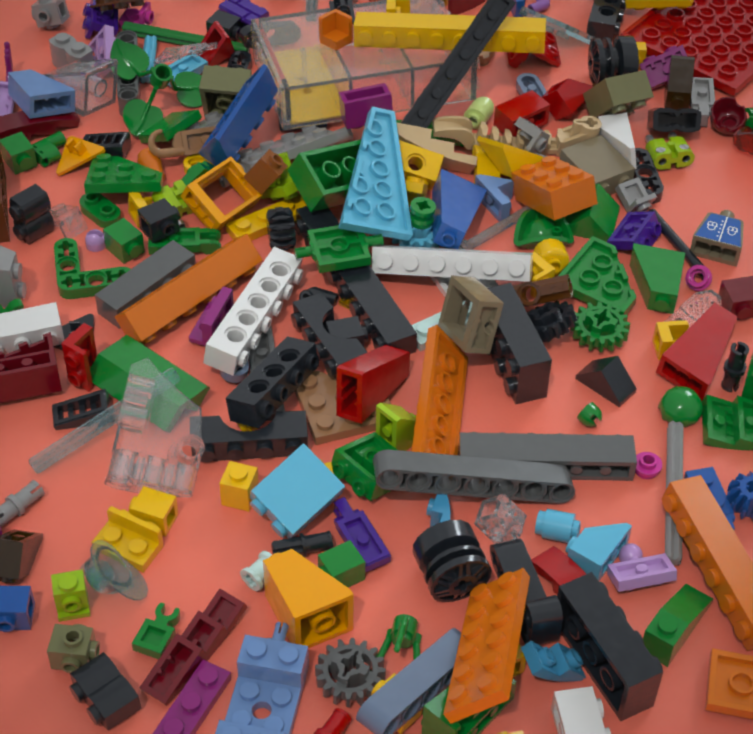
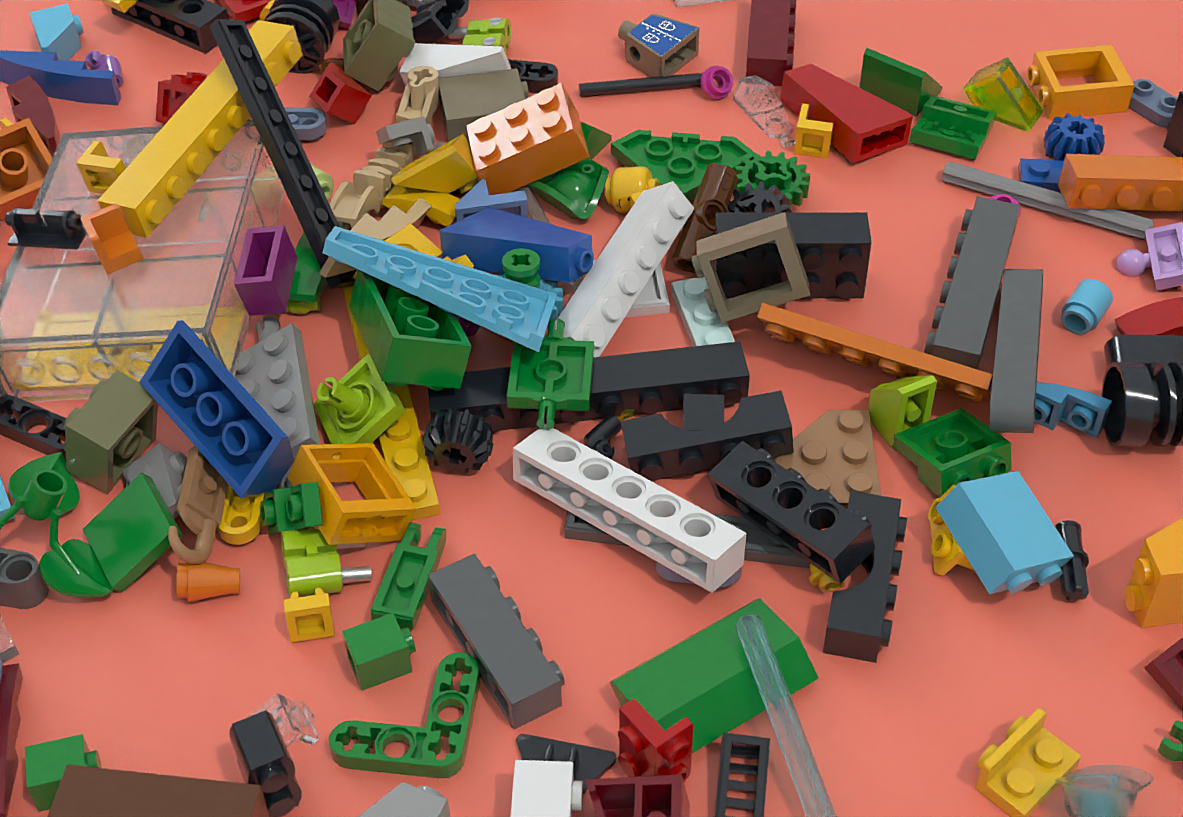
camera: 70 degrees left, 0 degrees up
green piece [32,131,66,167] -> none
light orange piece [56,136,106,176] -> none
green plate [79,193,122,228] -> none
black slope [83,132,132,158] -> none
green plate [84,153,163,194] -> none
lavender hinge [85,229,106,252] -> none
clear panel [104,357,205,497] -> none
orange brick [114,234,263,345] -> none
yellow brick [129,486,178,537] -> none
black brick [138,198,180,243] -> none
magenta bracket [189,287,234,346] -> none
yellow brick [219,461,259,512] -> none
light aqua bush [240,551,272,592] -> none
dark orange brick [243,149,288,195] -> none
green brick [318,540,365,588] -> none
dark purple hinge [333,497,391,573] -> none
red slope [336,345,410,424] -> none
clear brick [474,494,527,544] -> none
red brick [494,90,550,137] -> none
clear light blue wing [519,6,595,44] -> none
medium azure slope [565,523,632,581] -> none
black slope [575,356,637,407] -> none
green hinge [577,402,602,427] -> none
dark purple bracket [607,211,662,251] -> none
light grey bracket [615,177,657,213] -> none
green slope [630,243,685,314] -> none
green hair [658,386,703,428] -> none
black pin [721,342,749,392] -> none

